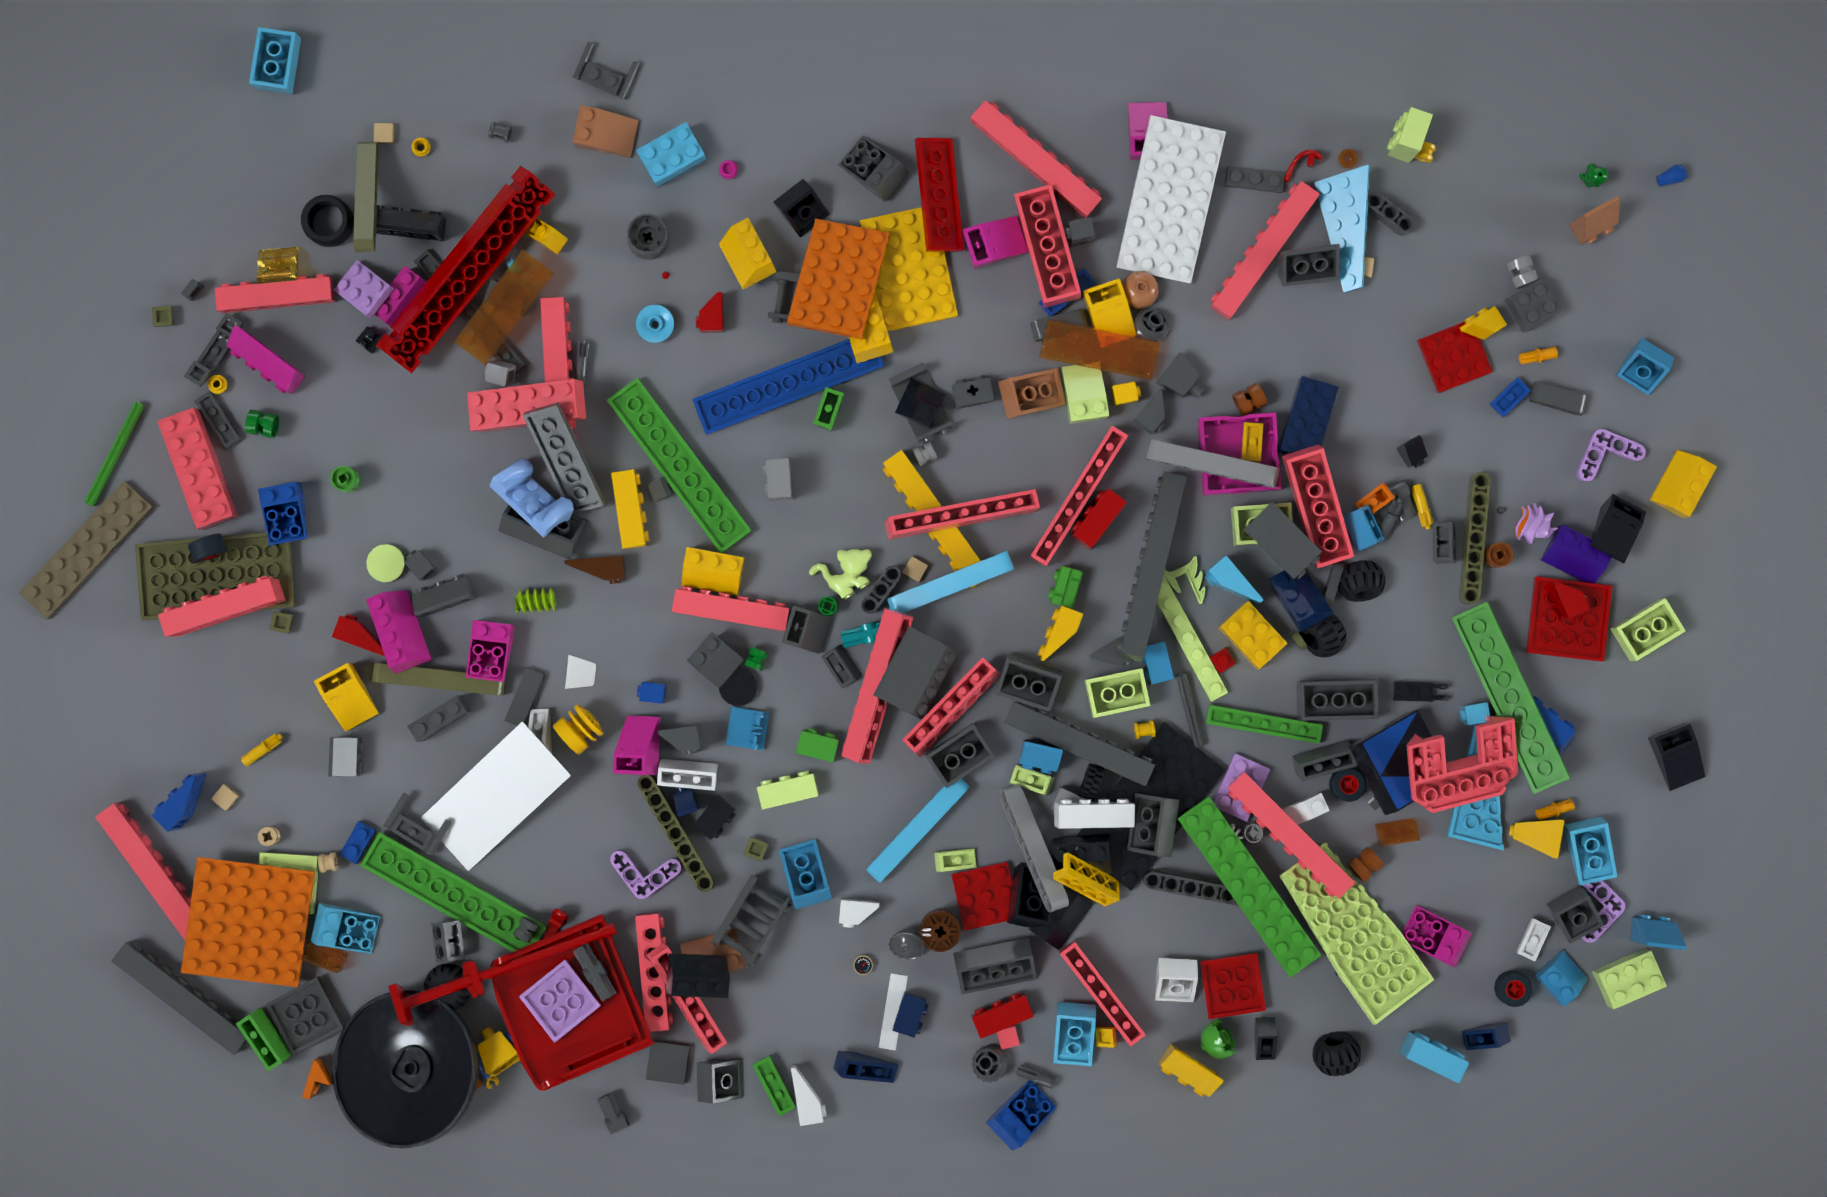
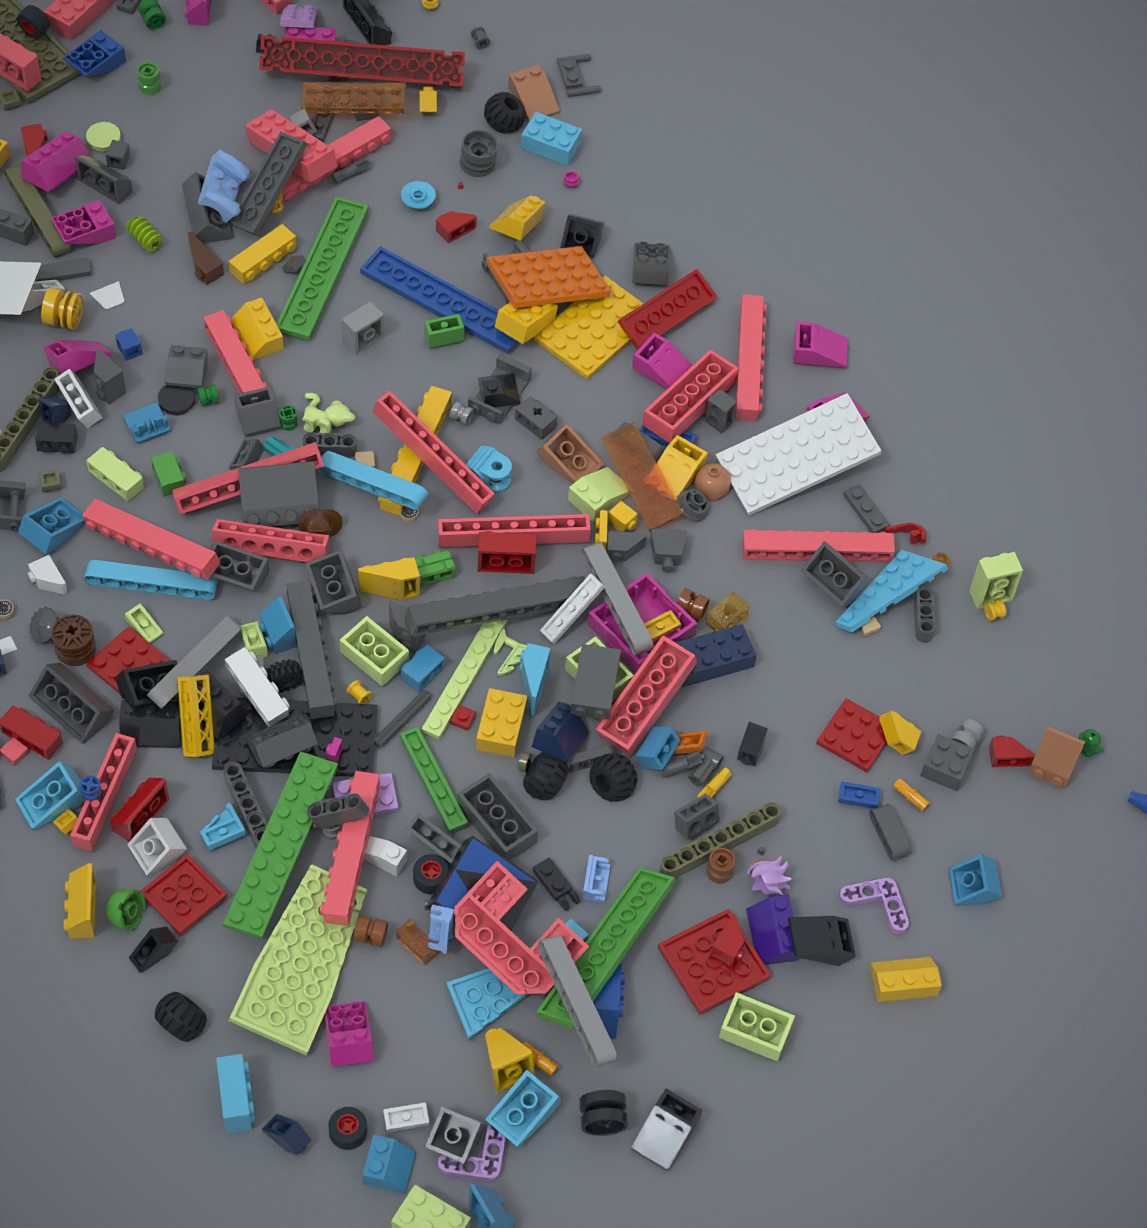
camera: 50 degrees right, 30 degrees down
none -> blue wheel [80,775,102,801]
none -> coral brick [82,499,221,580]
none -> red slope [110,777,169,842]
none -> medium azure wing [200,803,246,851]
none -> reddish brown piece [298,509,343,537]
none -> dark grey beam [307,793,369,828]
none -> dark pink plate [326,737,343,763]
none -> light blue hinge [428,904,454,954]
none -> medium azure piece [466,445,512,493]
none -> black wheel [484,92,526,134]
none -> light grey beam [538,935,617,1067]
none -> white tile [540,573,605,644]
none -> black wheel [579,1090,628,1136]
none -> light blue hinge [582,855,610,903]
none -> yellow plate [595,510,607,550]
none -> clear yellow brick [705,591,749,632]
none -> dark pink slope [793,321,848,368]
none -> red slope [989,736,1034,767]

